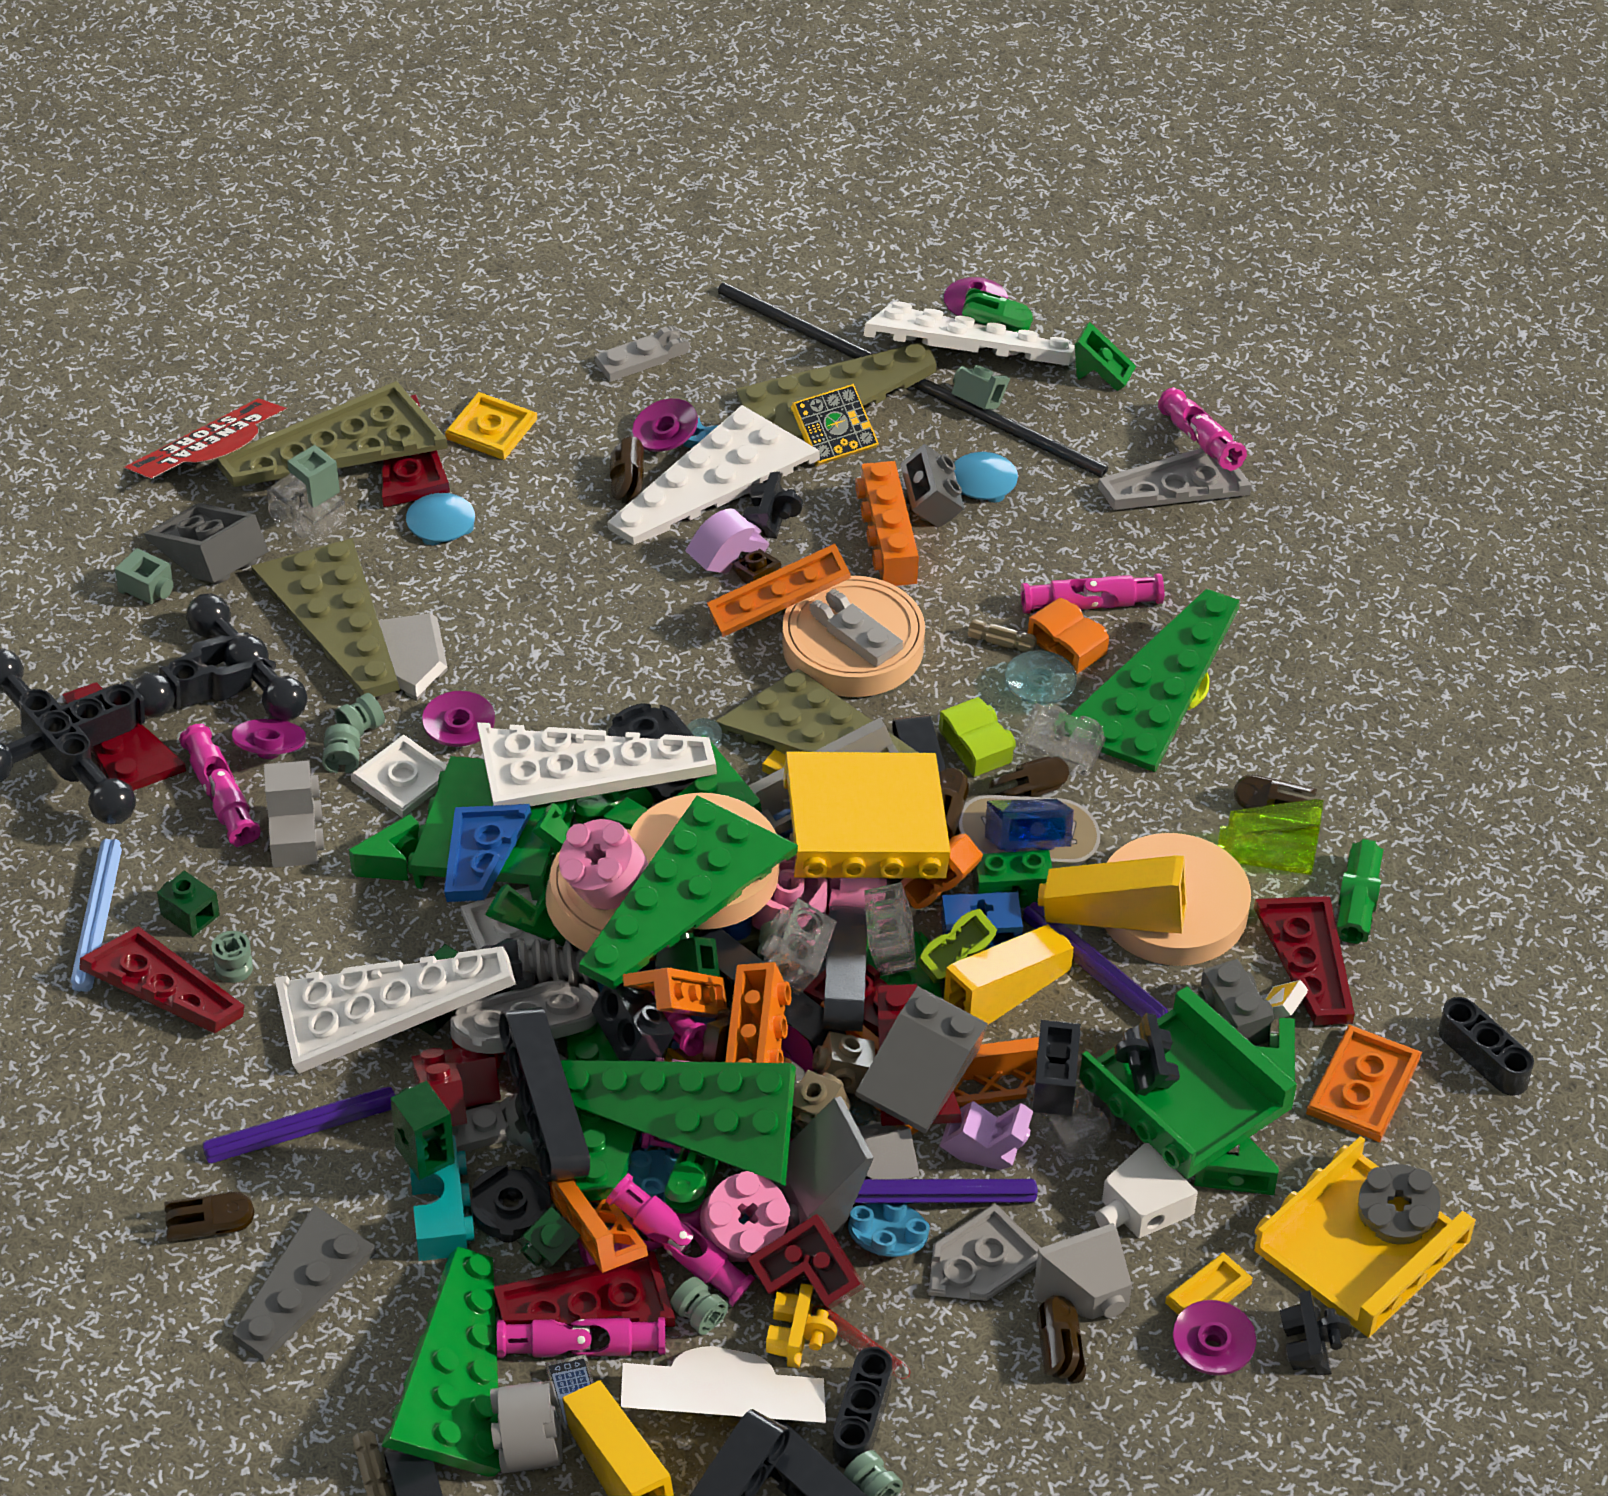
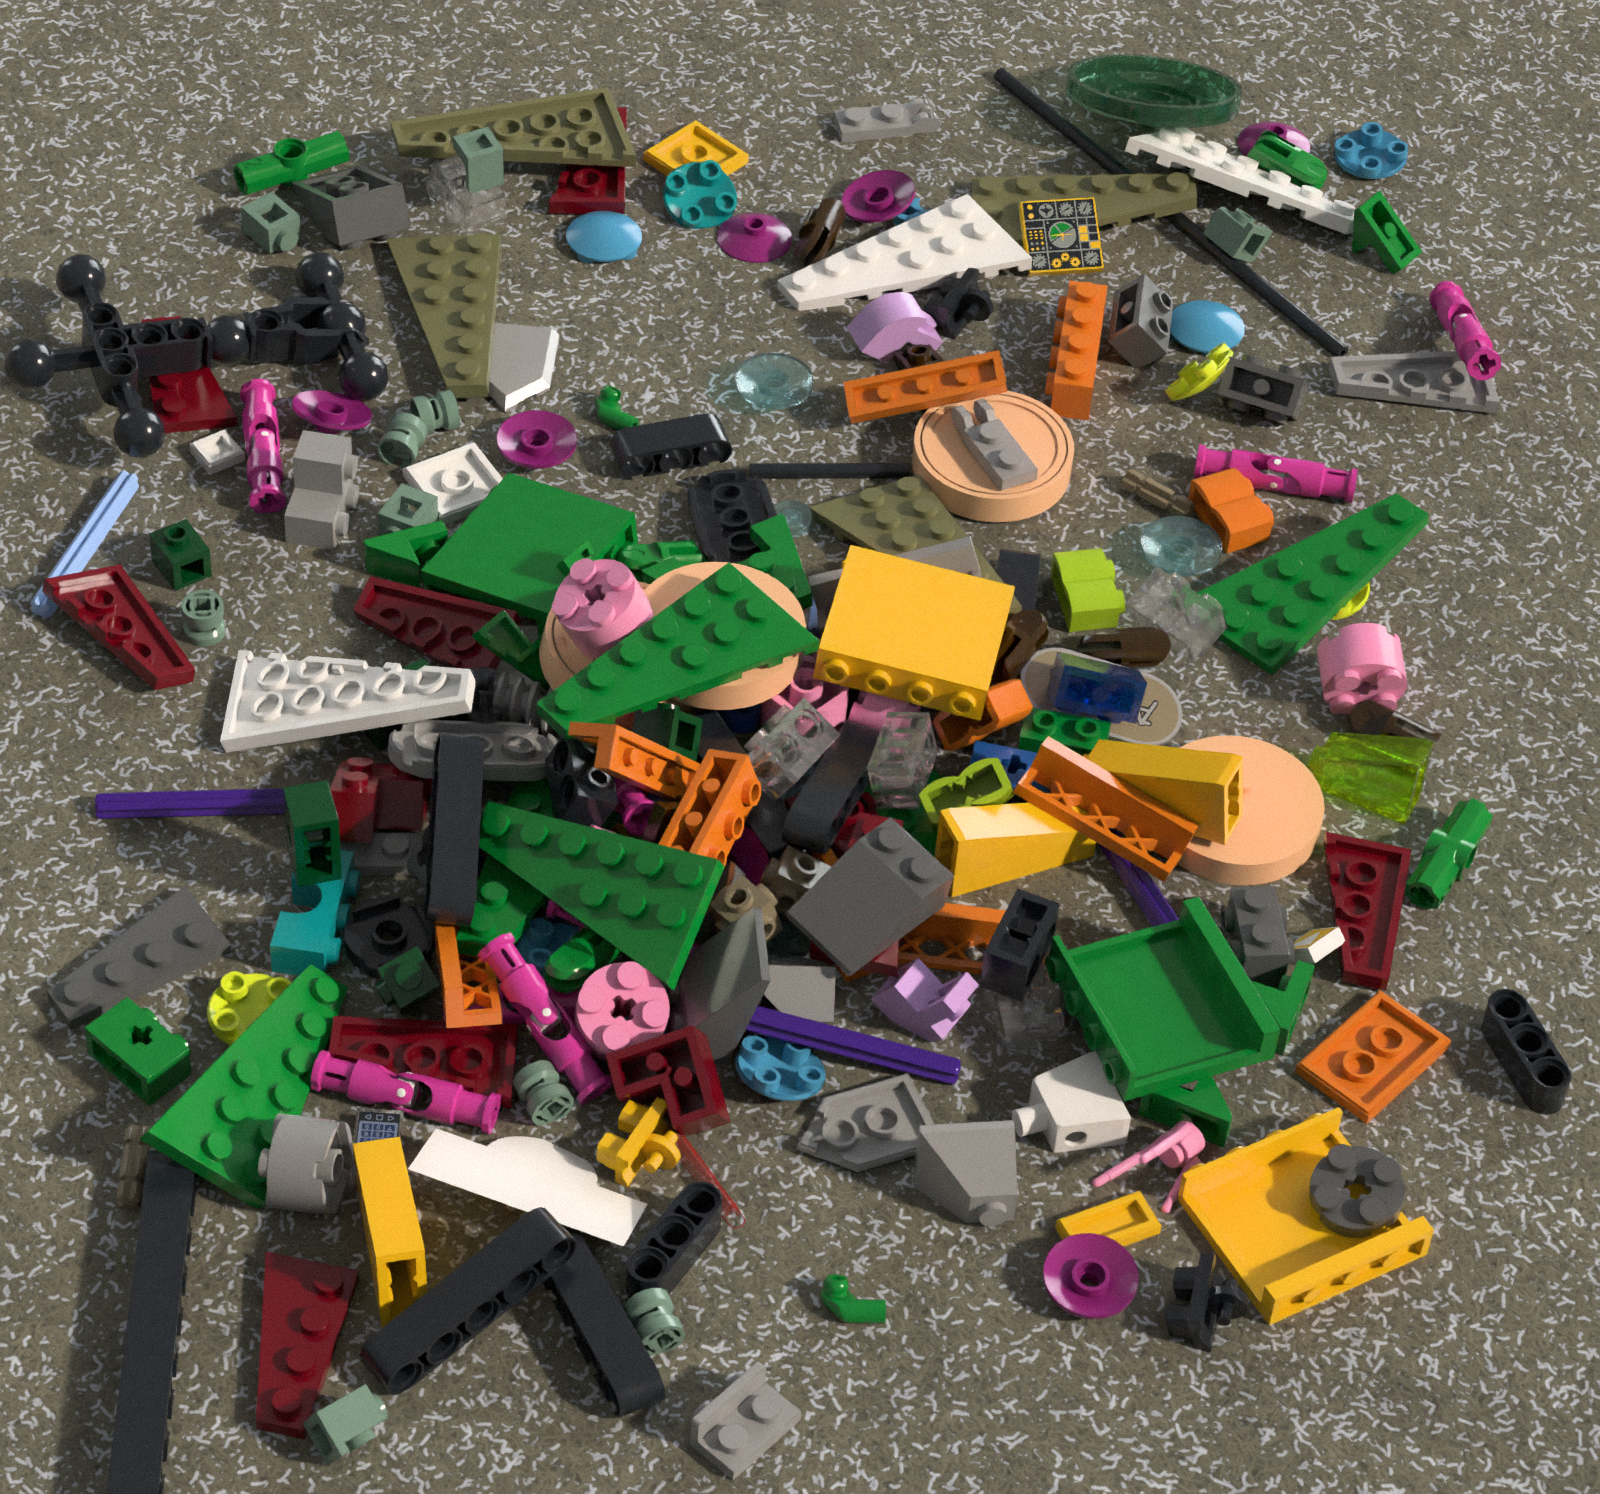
camera: 15 degrees right, 0 degrees up
red sticker [124,398,287,479] -> none
dark brown arm [164,1192,255,1242] -> none
blue wing [444,804,532,902] -> none
white wing [477,722,717,806] -> none
dark brown arm [1037,1295,1086,1383] -> none
black hips [1114,1013,1180,1096] -> none
none -> green brick [84,997,192,1106]
none -> white tile [189,429,245,475]
none -> neon yellow dish [207,971,291,1045]
none -> green piece [233,131,349,196]
none -> dark red wing [353,576,521,671]
none -> sand green brick [378,483,438,536]
none -> green arm [595,385,639,431]
none -> black beam [610,414,732,480]
none -> teal dish [663,160,737,229]
none -> magenta dish [717,213,792,263]
none -> clear light blue dish [735,353,814,409]
none -> black bar [749,463,910,479]
none -> green arm [820,1274,886,1324]
none -> orange fence [1013,736,1199,882]
none -> clear green container [1065,54,1243,131]
none -> bright pink plant [1092,1121,1205,1213]
none -> neon yellow dish [1165,342,1233,401]
none -> dark grey brick [1218,354,1310,425]
none -> bright pink brick [1317,623,1407,714]
none -> dark azure dish [1334,122,1408,179]

